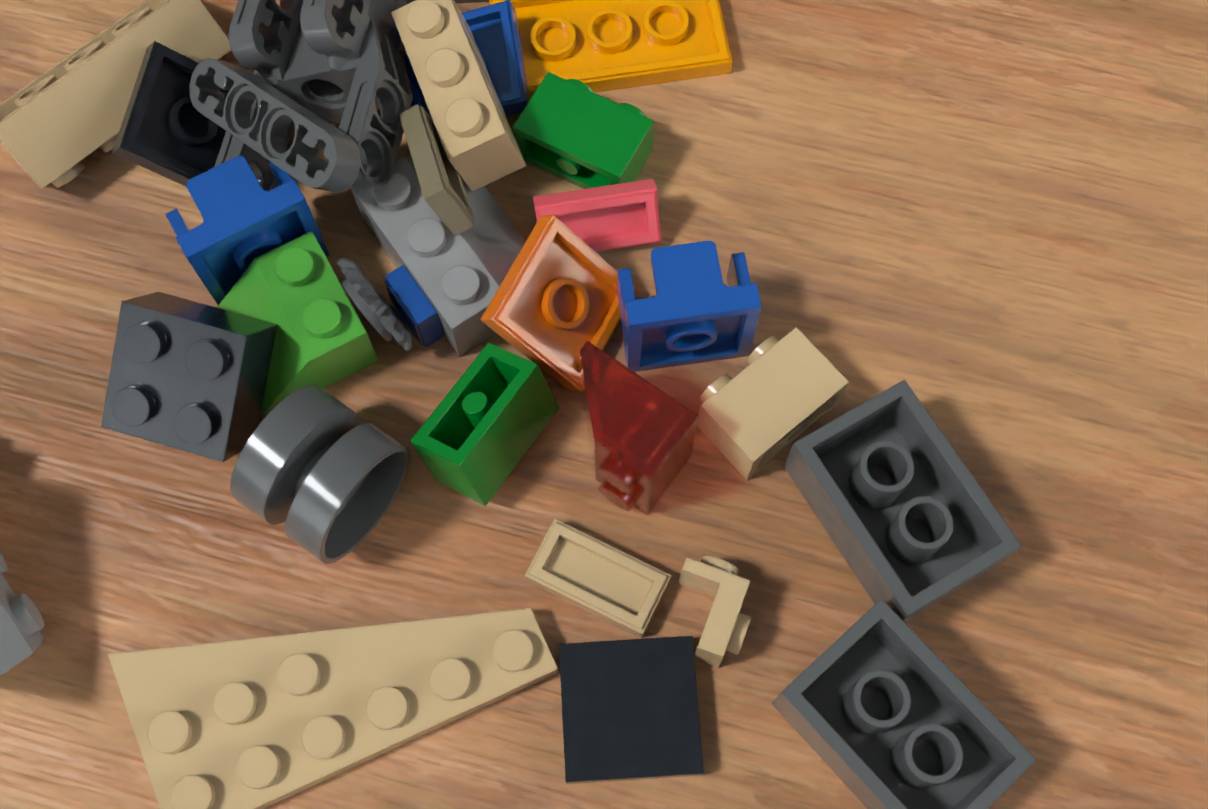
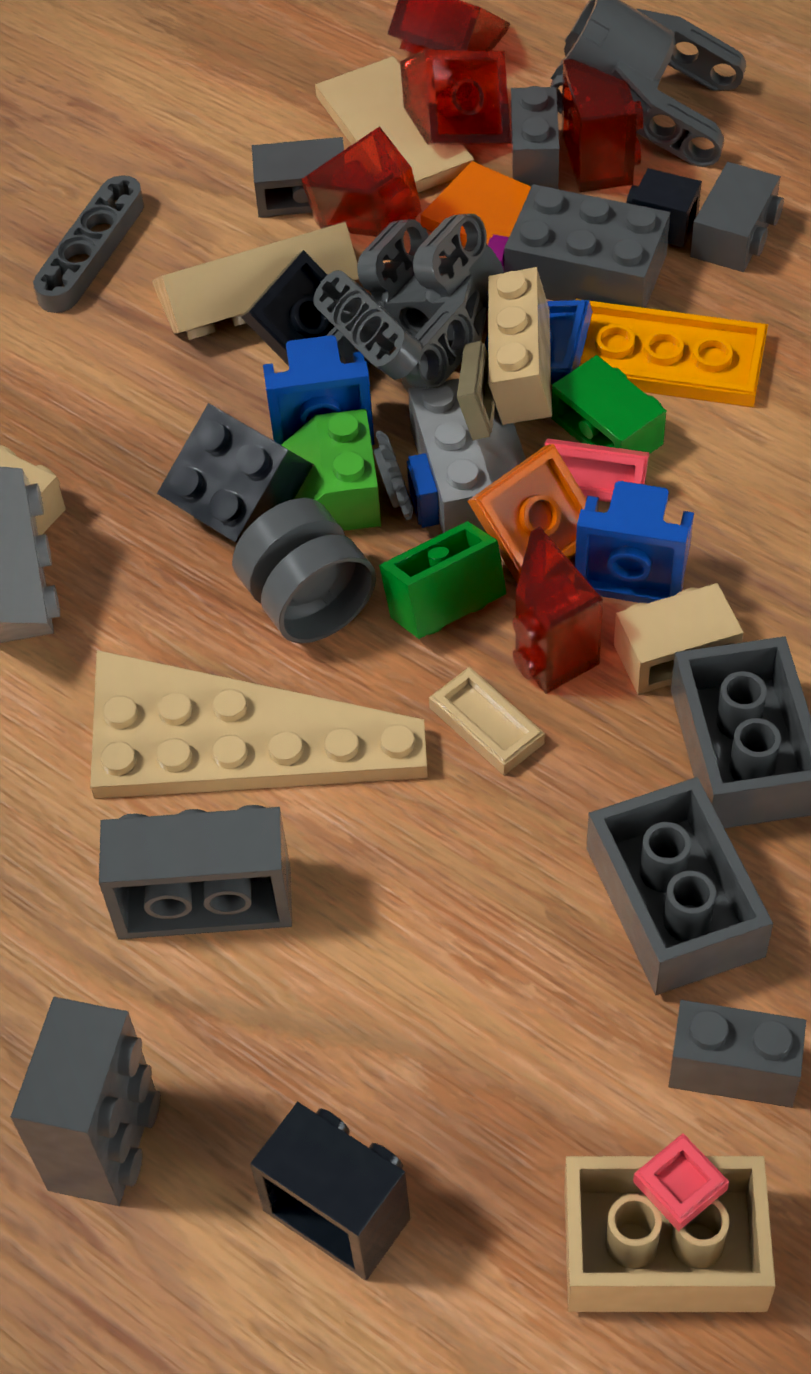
camera: 25 degrees right, 15 degrees down
black tile [559,636,704,784] -> none
tan bracket [679,556,751,668] -> none

